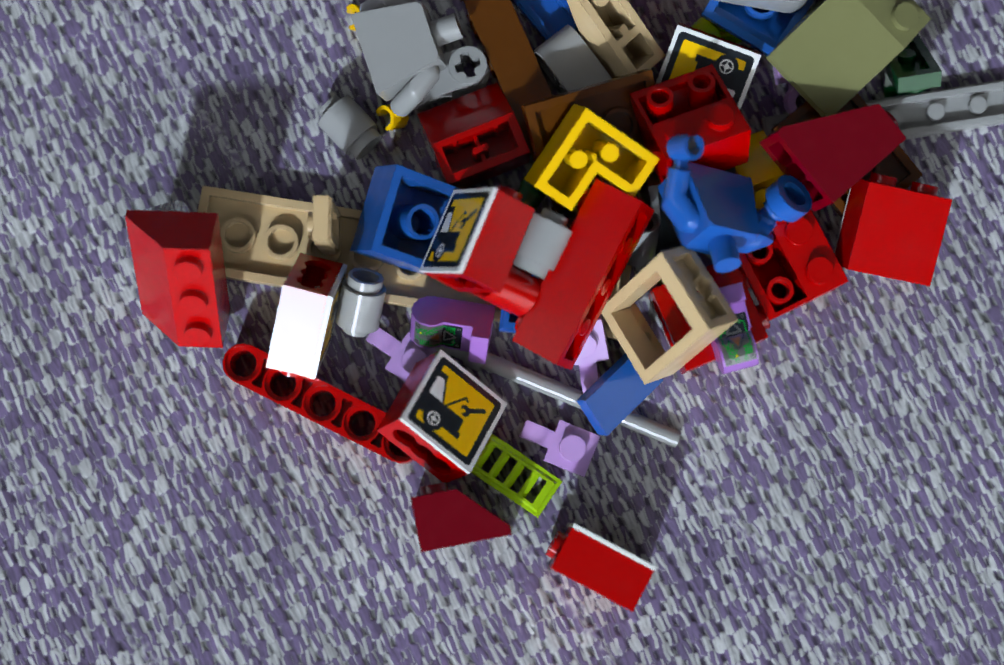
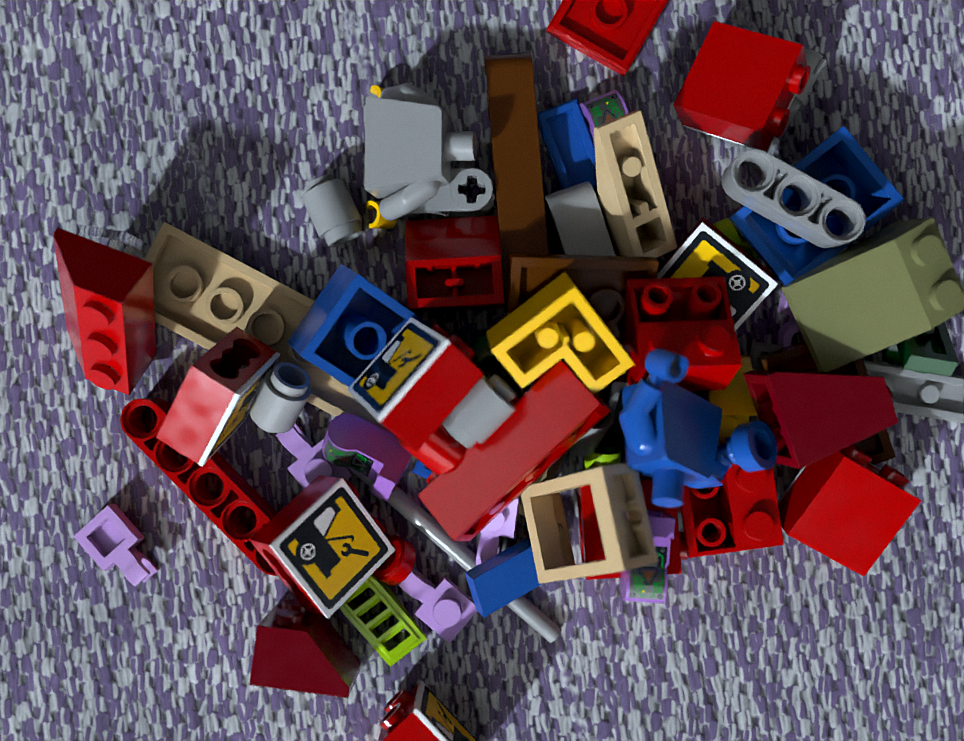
camera: 10 degrees right, 5 degrees up
tan plate [307,195,340,254] -> none
none -> lavender plate [73,504,159,586]
none -> red tile [373,535,416,585]

